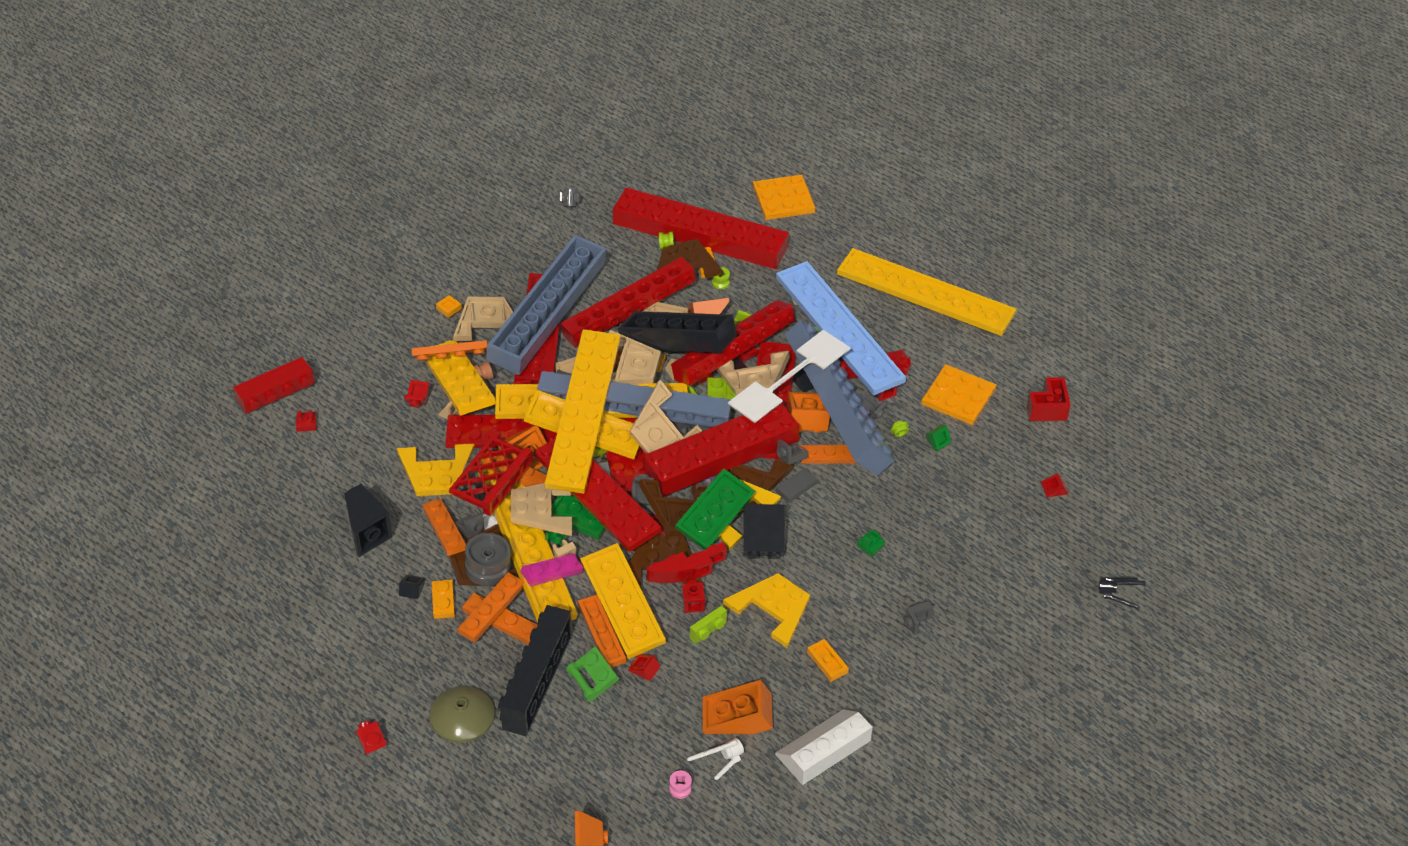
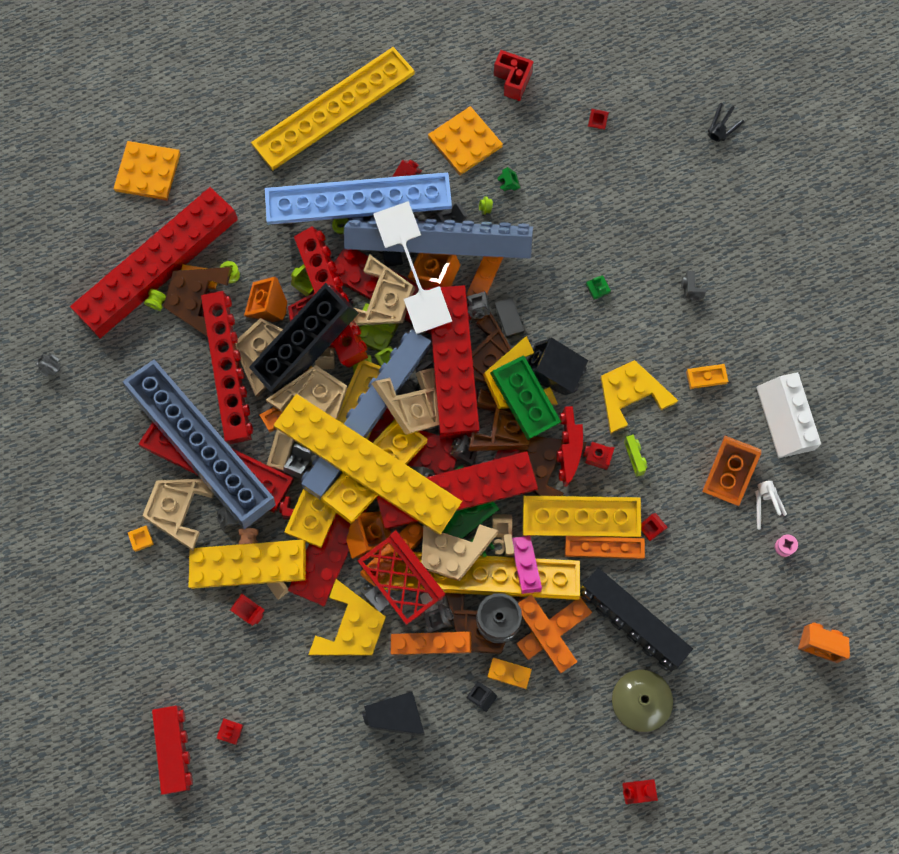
camera: 65 degrees left, 25 degrees up
orange plate [411,340,488,361] -> none
bright green plate [566,646,620,702] -> none
none -> tan slope [492,514,512,537]

